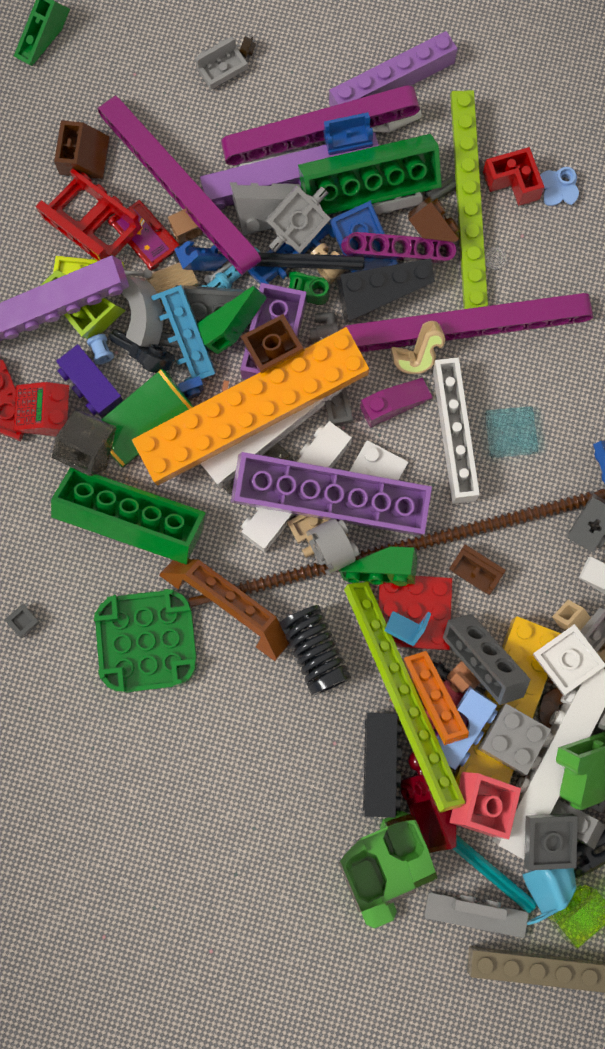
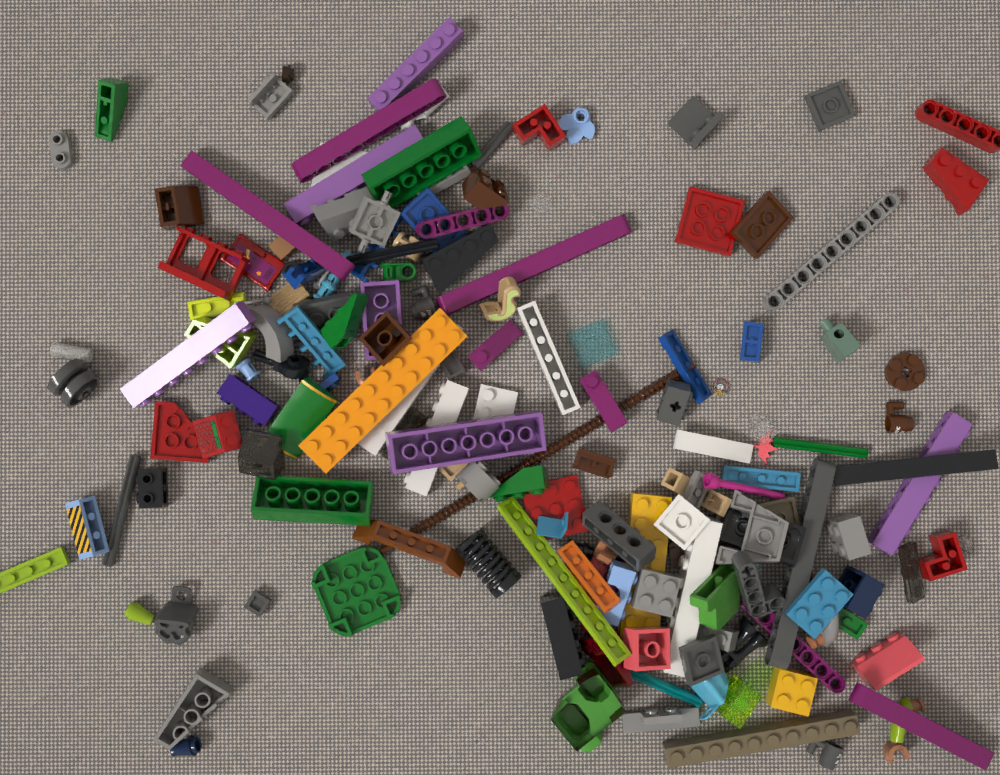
camera: 20 degrees left, 10 degrees up
blue hinge [324,112,373,155] -> none
lime plate [450,90,488,309] -> none
none -> magenta slope [579,370,628,433]

